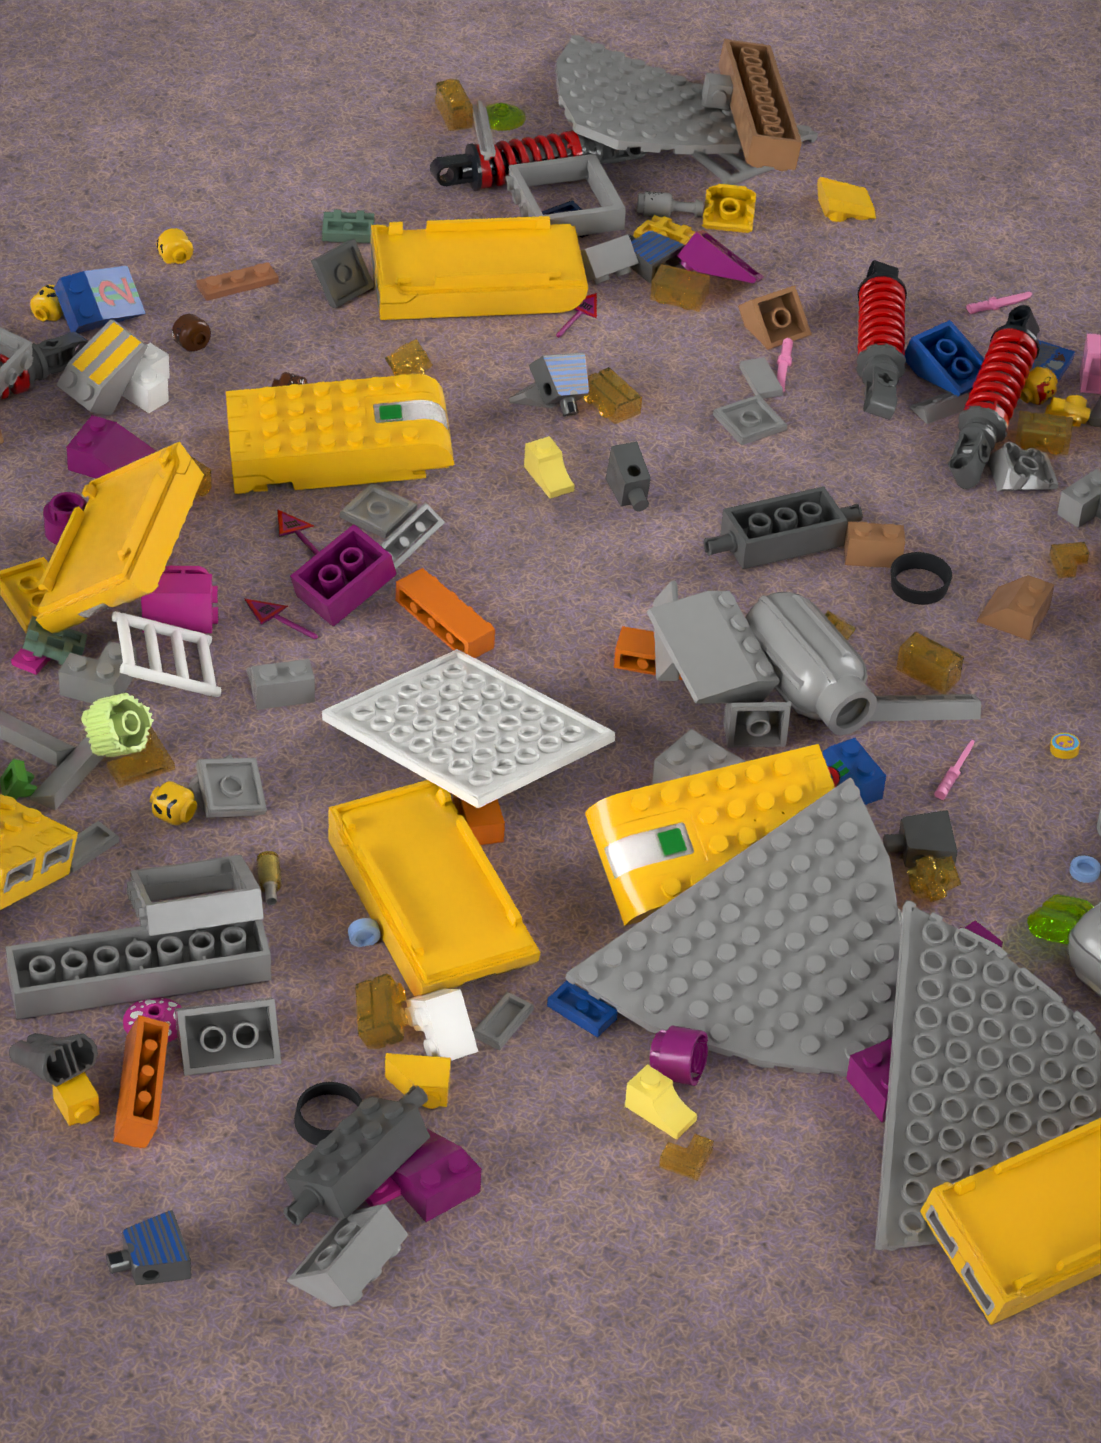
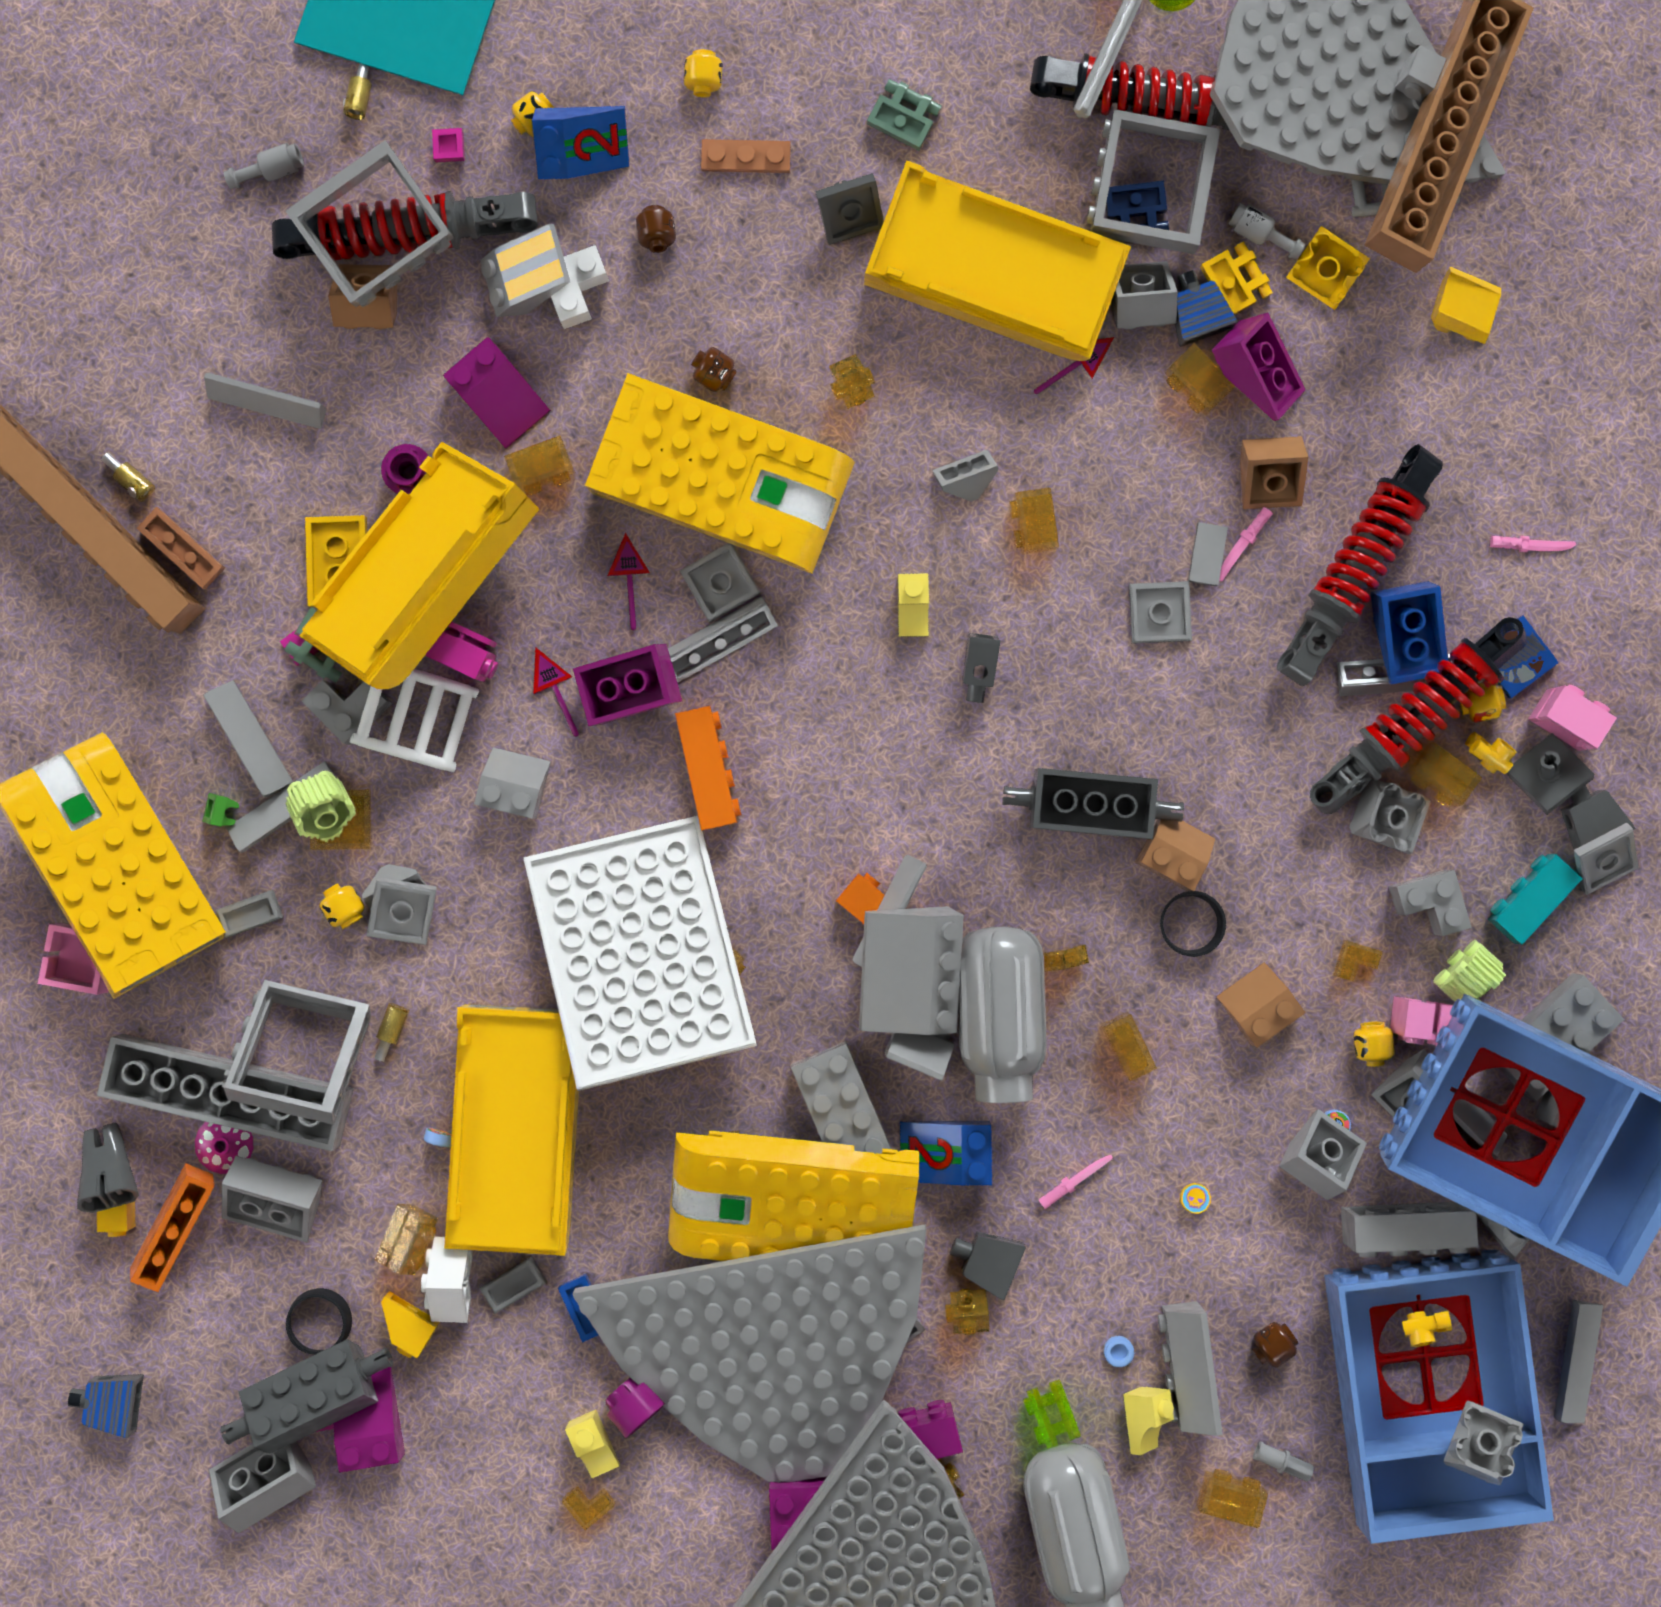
camera: 30 degrees right, 45 degrees up
dark grey torso [529,353,589,417] -> none
light grey slope [869,694,981,721] -> none

